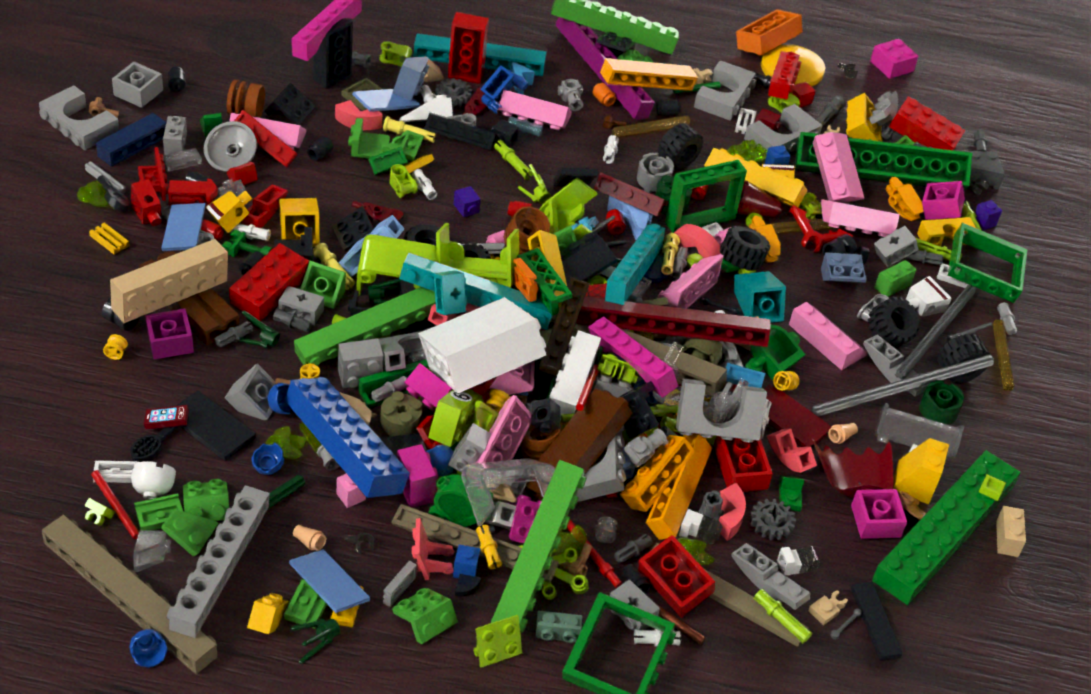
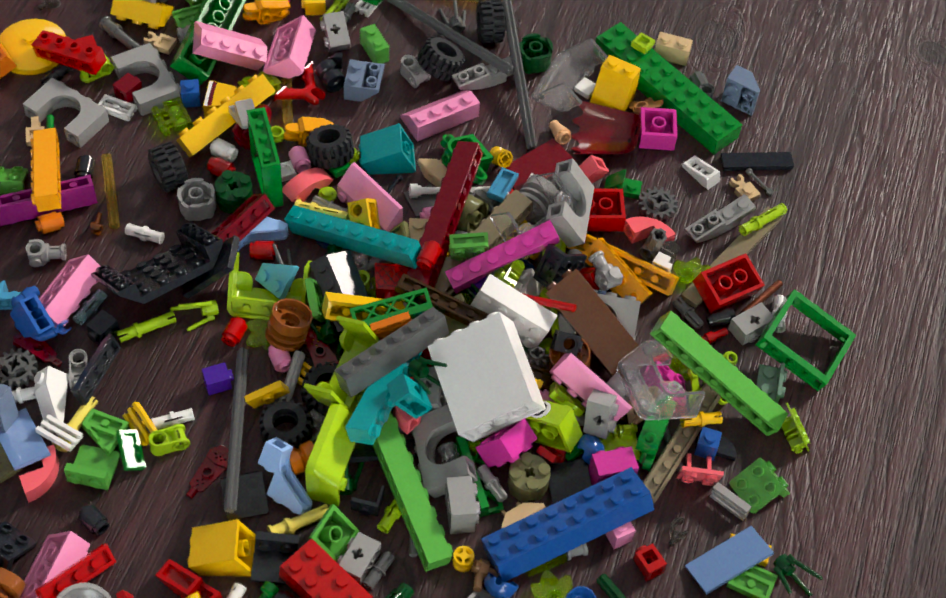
camera: 80 degrees left, 10 degrees up
light nougat cone [293,525,326,551] -> none
leg [777,546,822,576] -> none
white torso [906,276,952,317] -> none
none -> white tile [36,414,83,452]
none -> black slope [91,223,224,304]
none -> white brick [210,138,238,162]
none -> dark grey axle [224,347,249,513]
none -> light grey slope [228,98,255,130]
none -> yellow plate [244,380,290,409]
none -> dark grey brick [334,307,449,398]
none -> yellow brick [347,198,381,230]
none -> dark green plant [408,357,447,395]
none -> red brick [416,240,442,271]
none -> bright green bracket [449,232,489,261]
none -> red brick [633,544,667,582]
none -> white slope [682,155,720,190]
none -> dark grey piece [689,71,715,99]
none -> sand blue slope [721,65,760,116]

